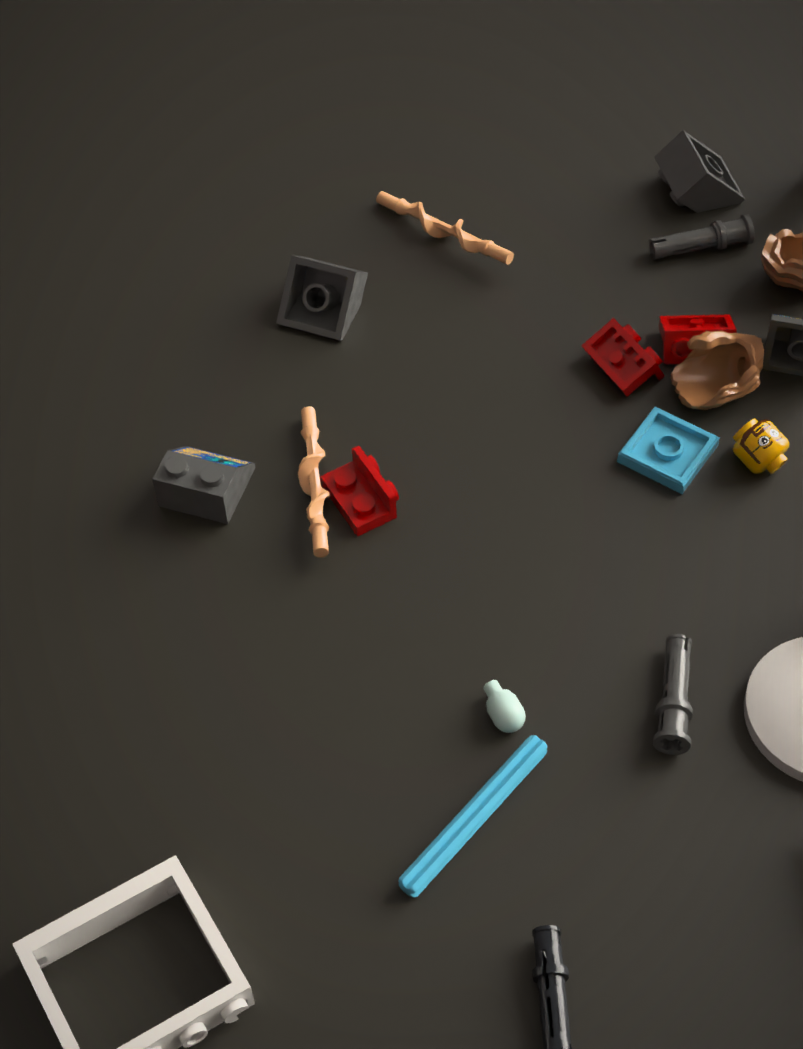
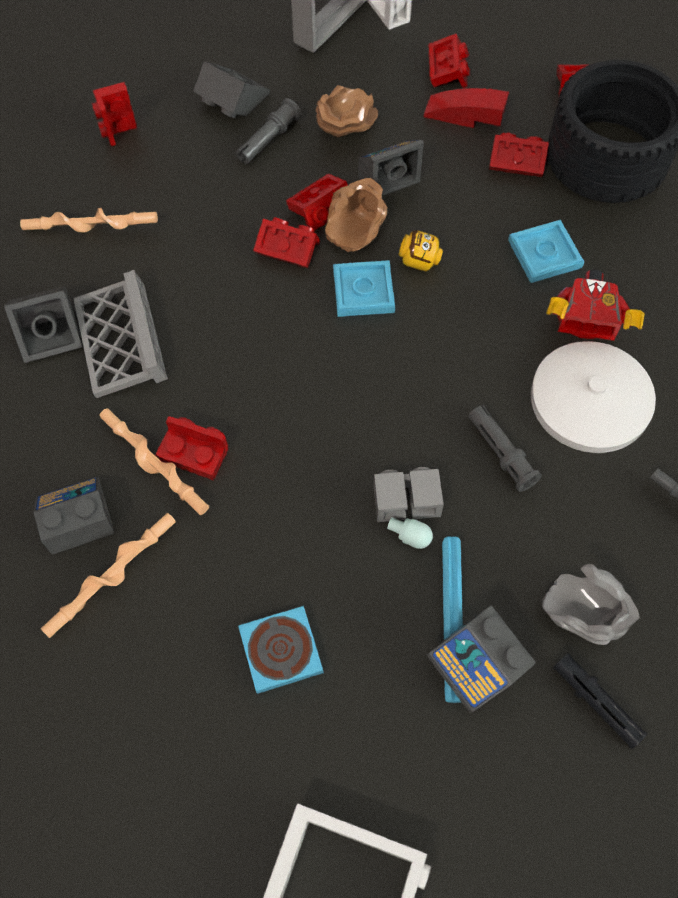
camera: 40 degrees left, 10 degrees up
none -> light nougat piece [40,513,176,638]
none -> light grey fence [74,270,168,398]
none -> red bracket [91,82,137,146]
none -> tile [238,606,323,694]
none -> light grey piece [373,467,444,522]
none -> slope [426,605,536,713]
none -> light grey hair [541,564,639,645]

